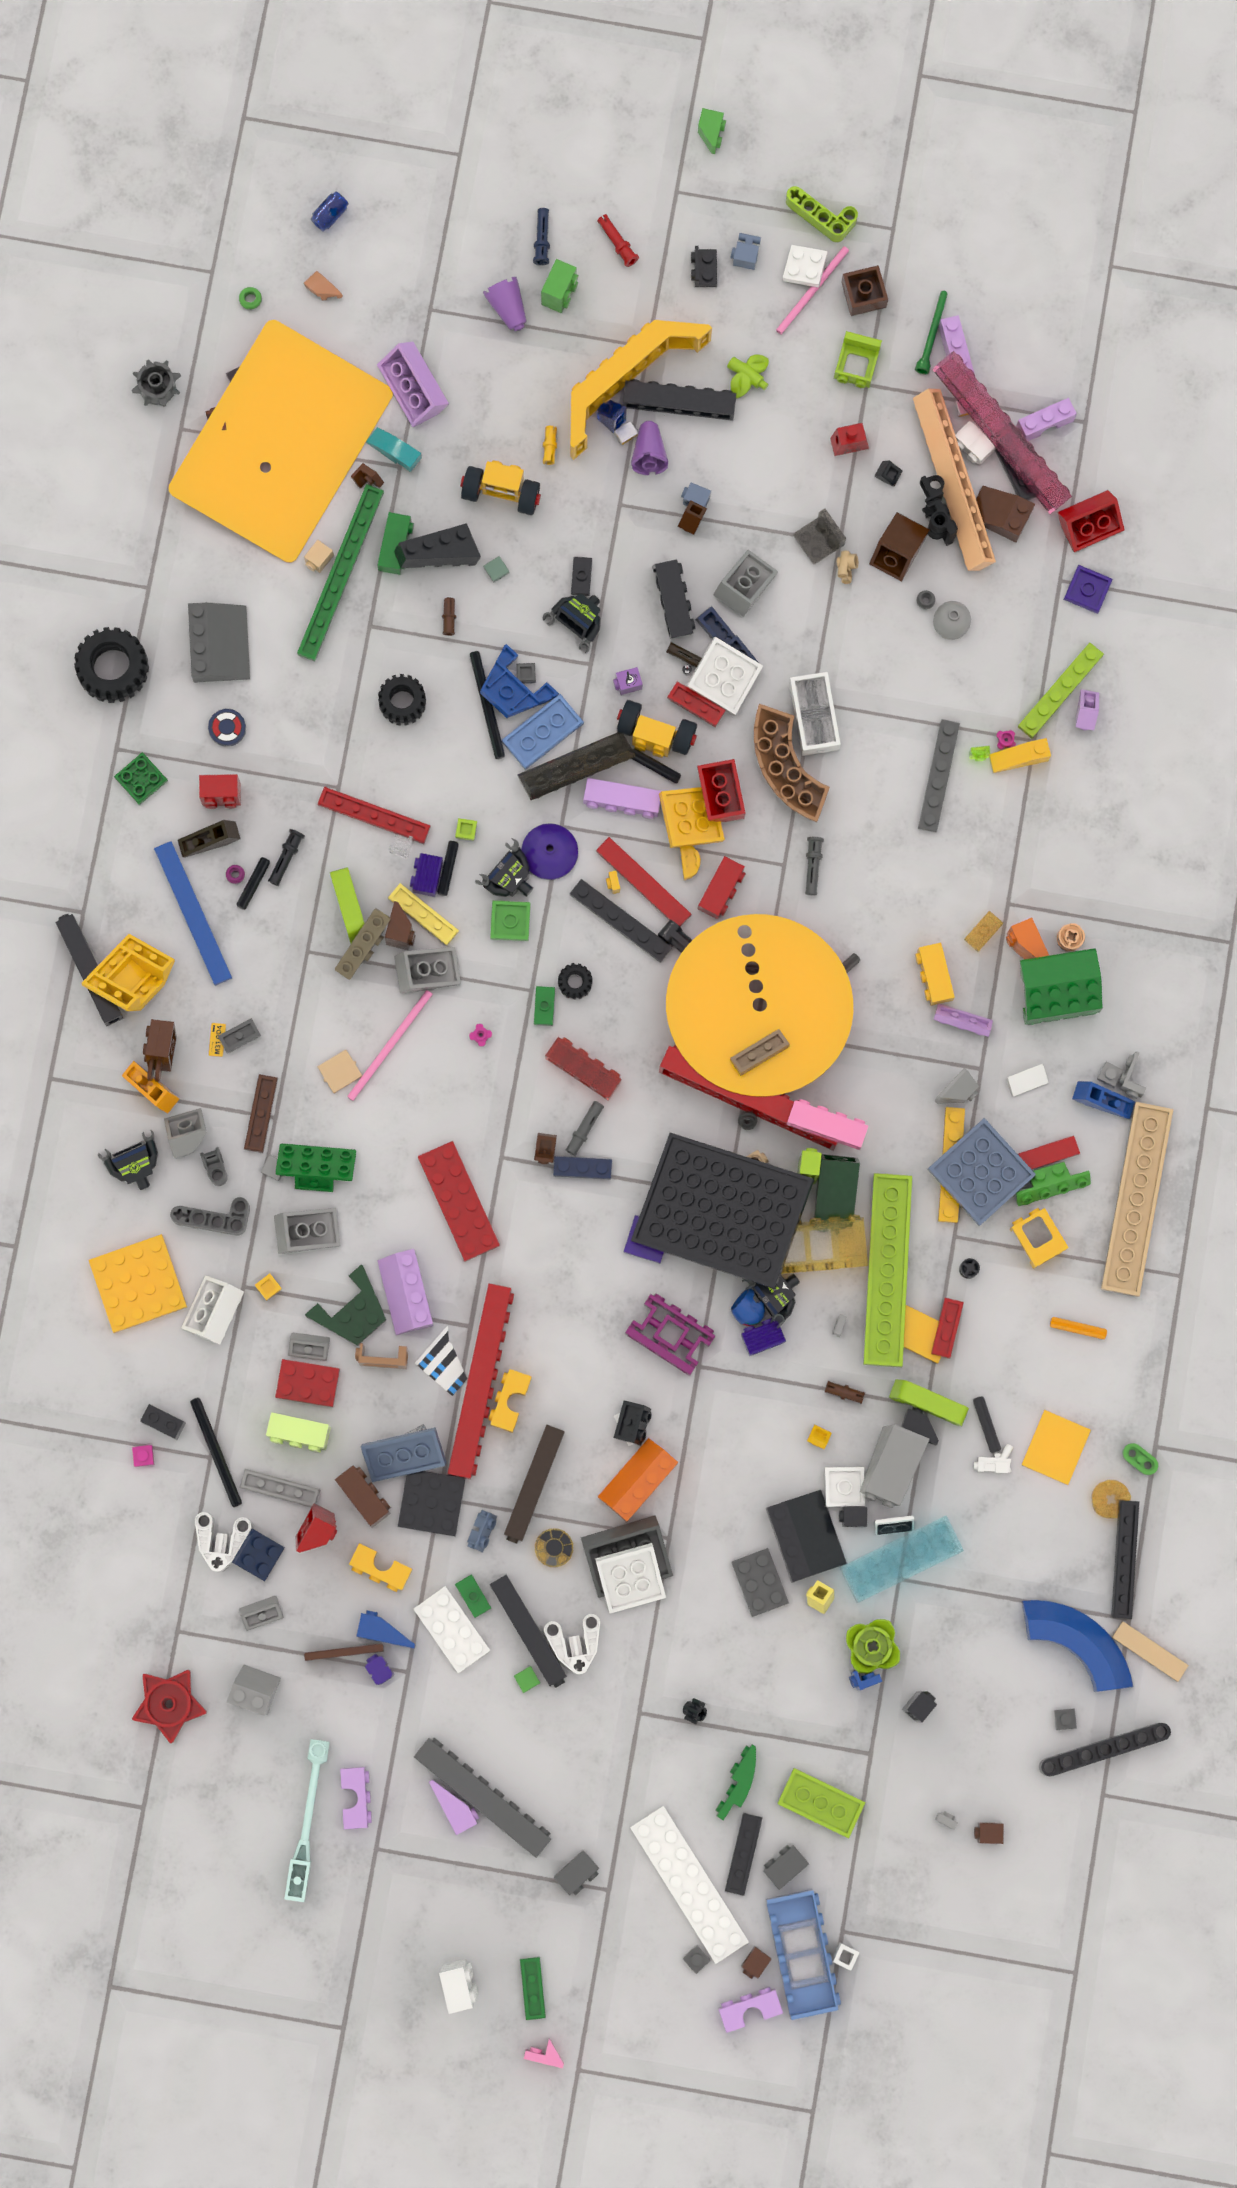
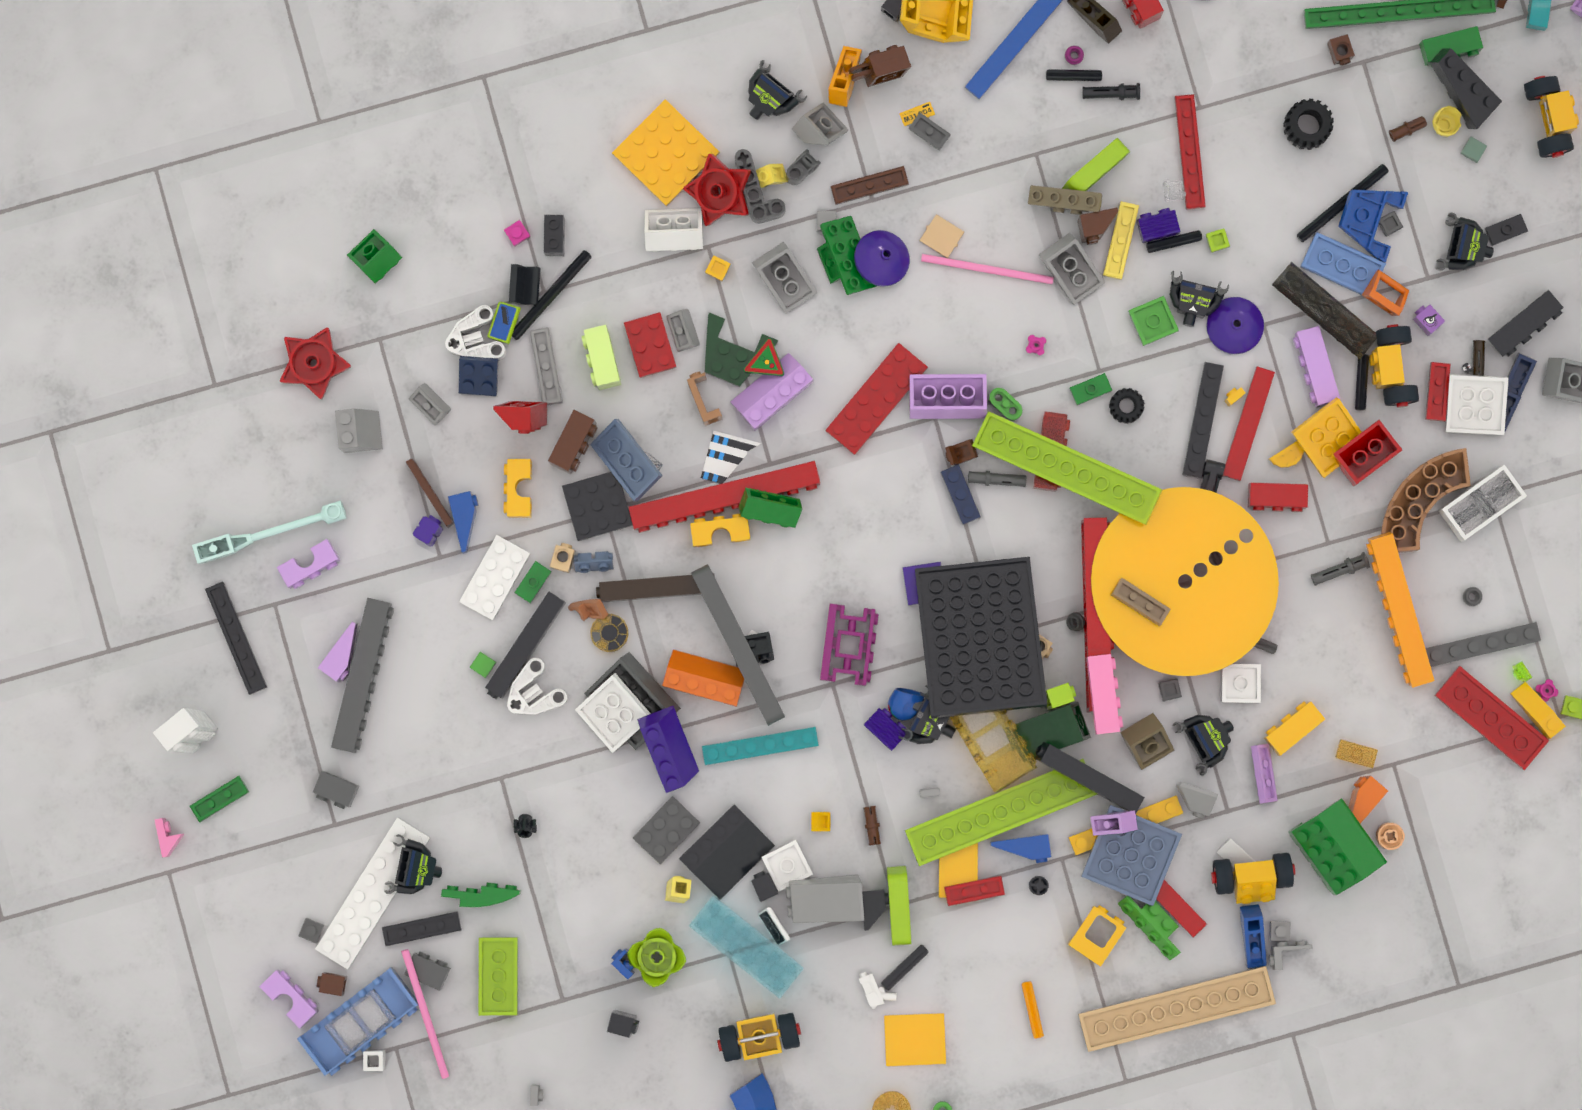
camera: 75 degrees right, 5 degrees up
none -> black tile [205,582,267,695]
none -> green slope [347,229,403,284]
none -> black torso [384,834,442,894]
none -> bright pink piece [401,949,449,1079]
none -> slope [487,302,521,344]
none -> black panel [509,264,541,305]
none -> tan brick [550,543,576,573]
none -> nougat slope [568,599,608,621]
none -> dark purple slope [637,706,699,793]
none -> red plate [683,154,751,226]
none -> dark grey beam [691,564,785,726]
none -> teal plate [702,727,819,765]
none -> brick [717,1013,801,1062]
none -> green brick [739,487,802,528]
none -> piece [744,338,784,376]
none -> light yellow bracket [756,164,788,188]
none -> dark purple dish [854,230,910,286]
none -> lavender slope [909,374,987,419]
none -> lime plate [972,411,1163,525]
none -> bright green plate [989,388,1023,421]
none -> blue slope [990,834,1052,863]
none -> black brick [1034,742,1145,814]
none -> lavender slope [1090,810,1138,836]
none -> dark tan slope [1120,713,1175,770]
none -> dark grey tile [1158,678,1182,702]
none -> black torso [1172,715,1234,775]
none -> brick [1211,853,1295,904]
none -> white plate [1221,664,1261,703]
none -> reddish brown brick [1327,34,1355,66]
none -> orange tile [1362,269,1409,316]
none -> light orange brick [1366,532,1435,688]
none -> light yellow hair [1432,106,1462,137]
none -> red plate [1434,666,1549,770]
none -> dark grey plate [1463,587,1482,606]

